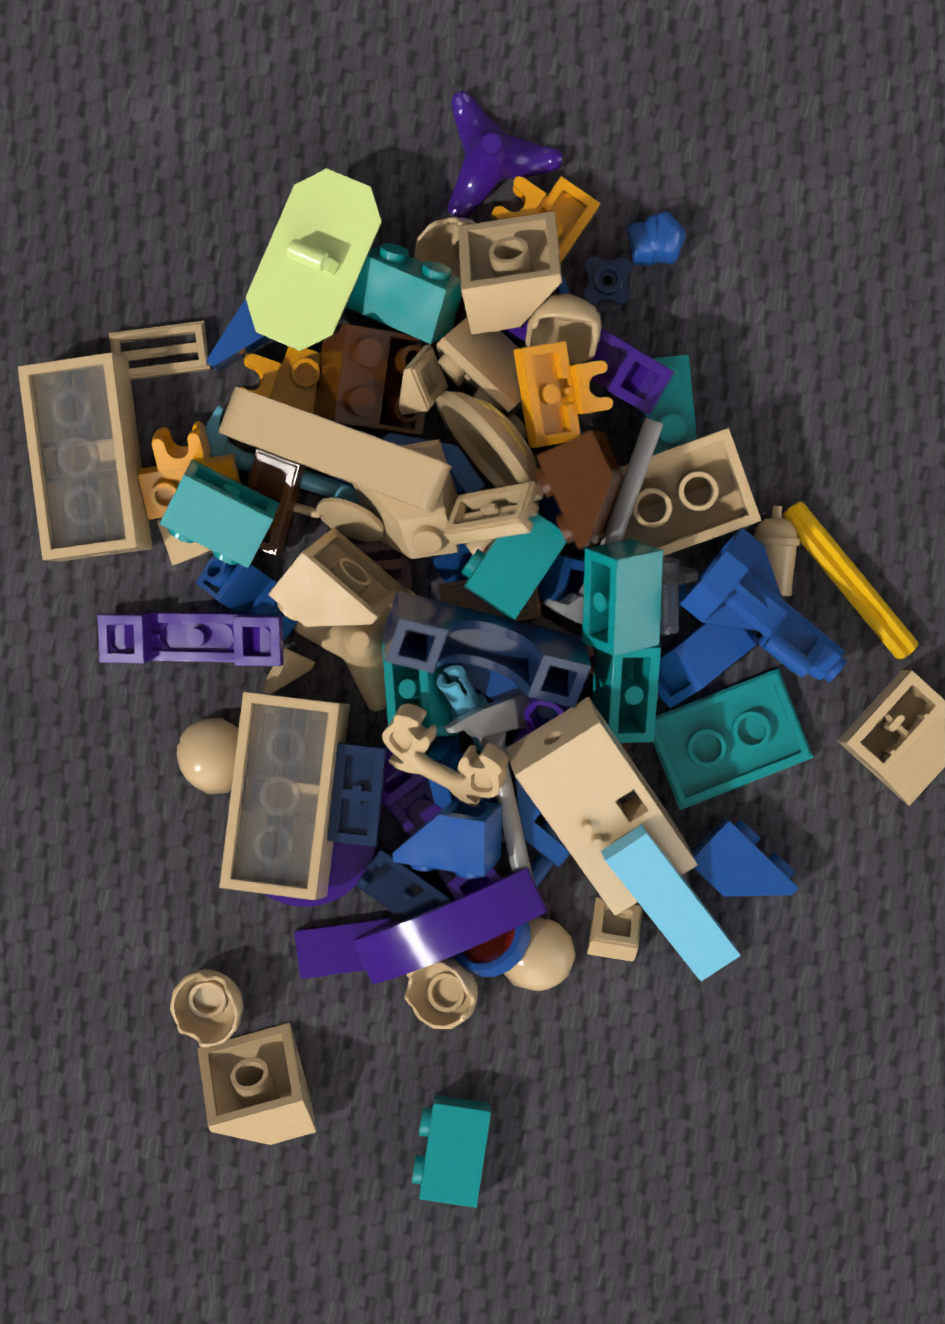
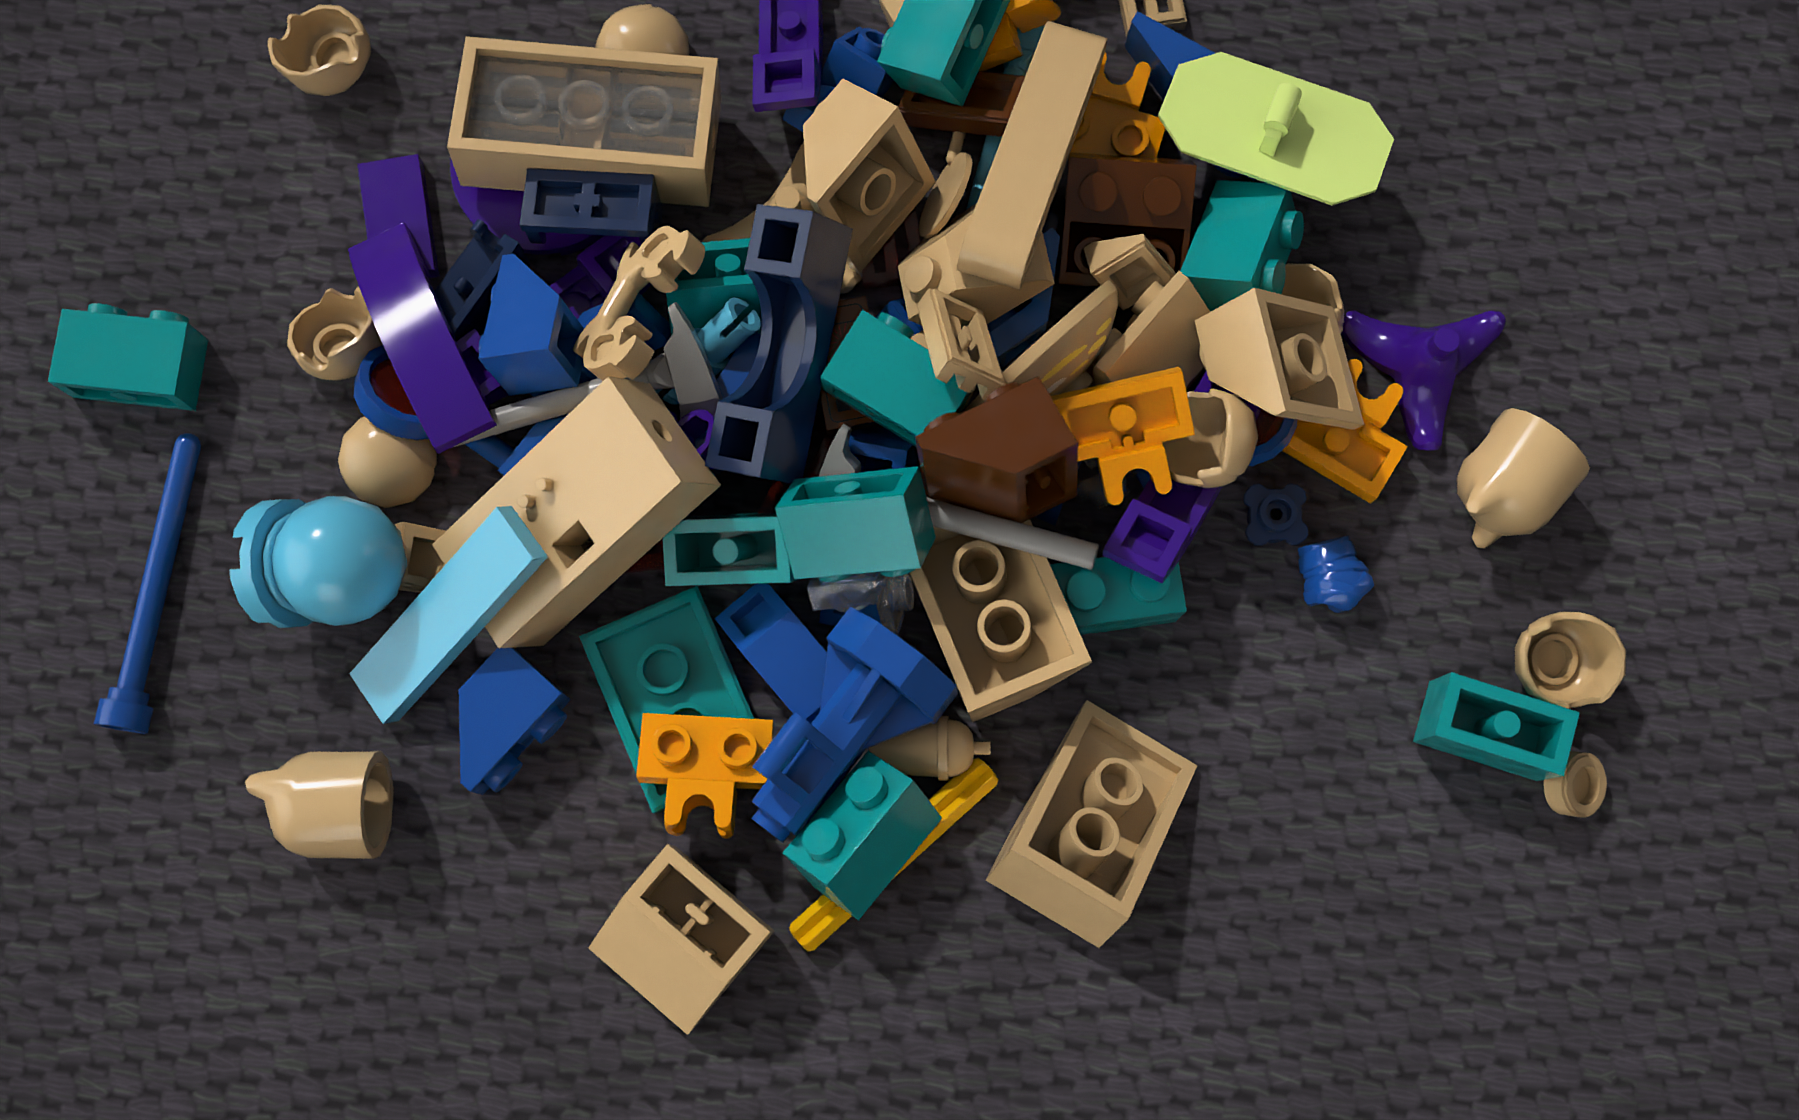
camera: 90 degrees right, 10 degrees down
tan slope [197,1023,317,1145] -> none
tan slope [262,648,315,695] -> none
none -> blue piece [94,433,201,734]
none -> medium azure tile [230,496,408,628]
none -> tan piece [245,751,394,859]
none -> light orange plate [636,713,774,839]
none -> teal brick [783,751,942,921]
none -> tan slope [986,700,1197,948]
none -> teal brick [1413,672,1580,781]
none -> tan piece [1457,408,1590,549]
none -> tan hair [1515,612,1626,709]
none -> tan tile [1544,751,1607,818]

